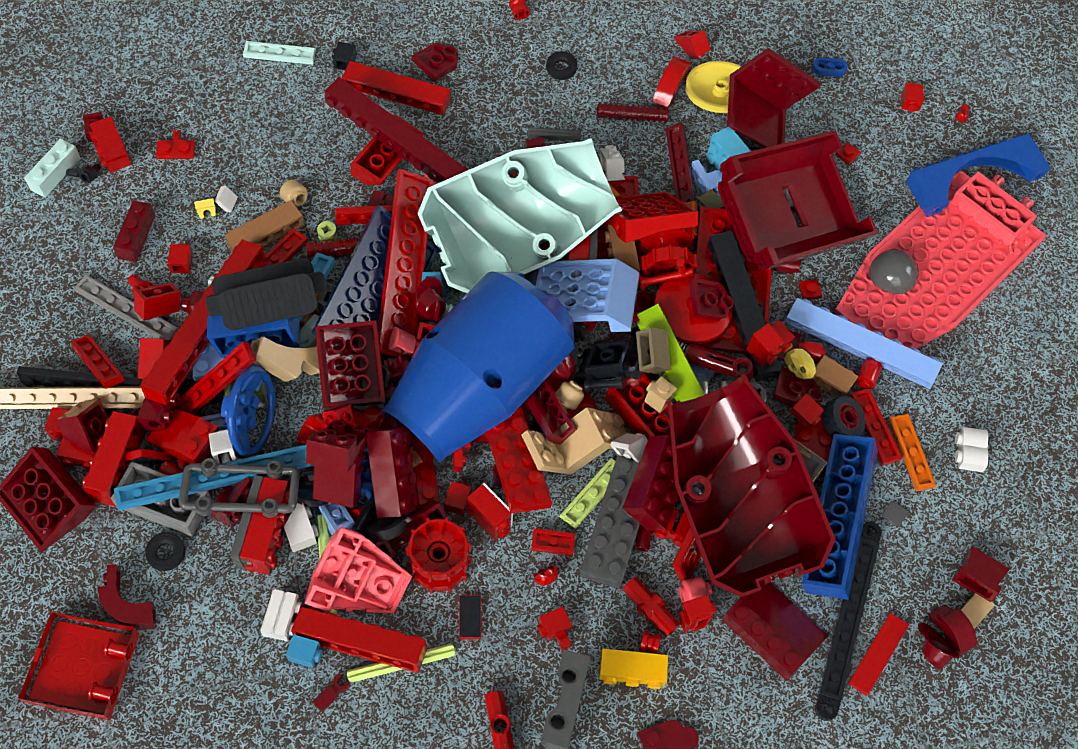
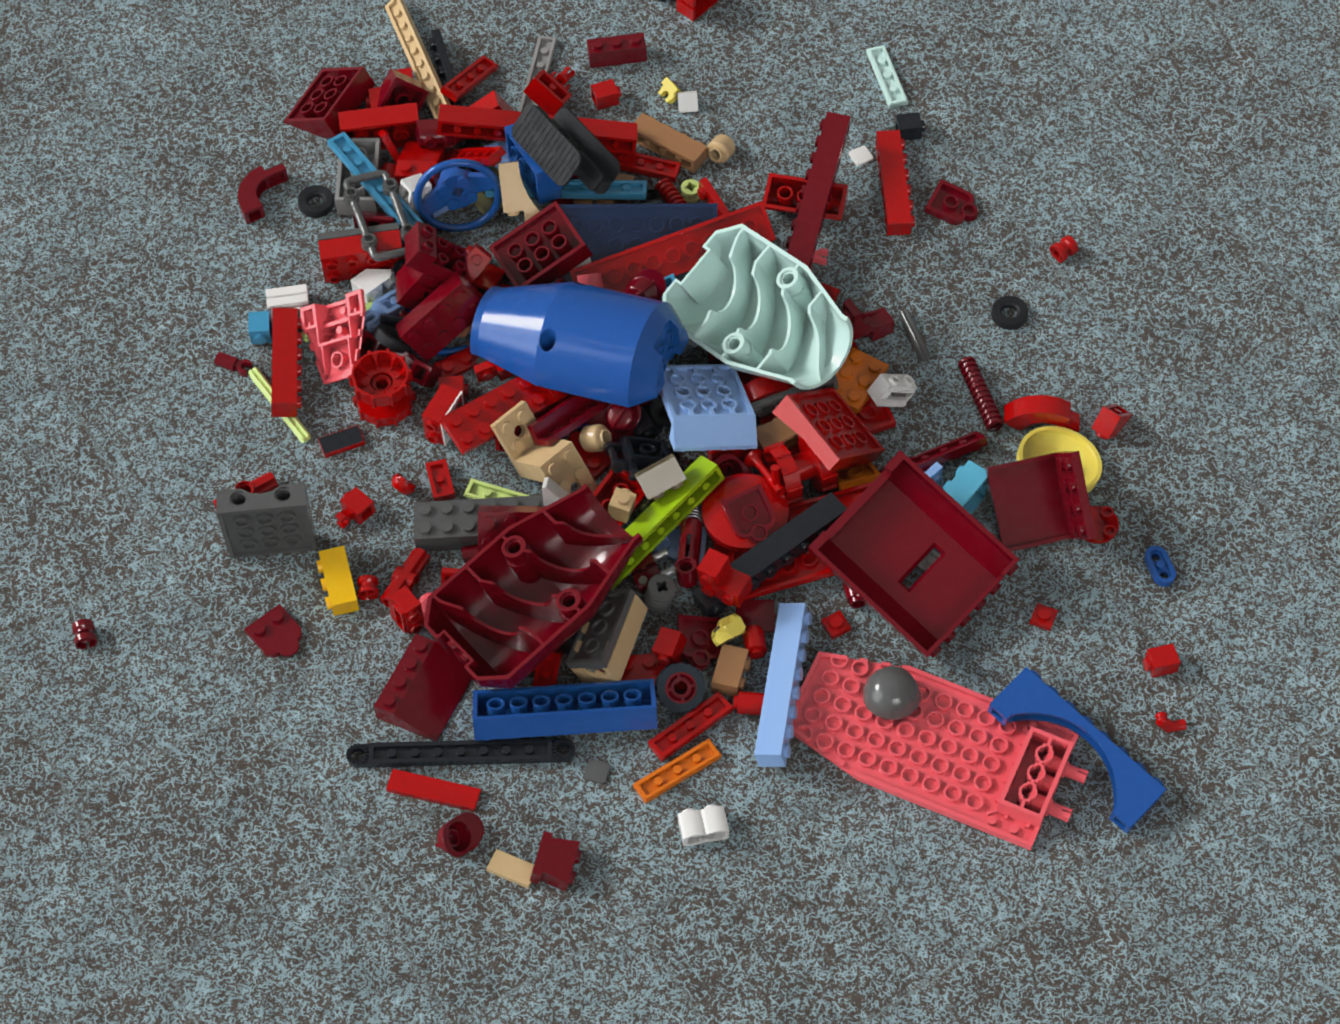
camera: 75 degrees right, 5 degrees down
red piece [18,612,140,721] -> none
red plate [156,130,195,159] -> none
dark red brick [928,604,978,655] -> none

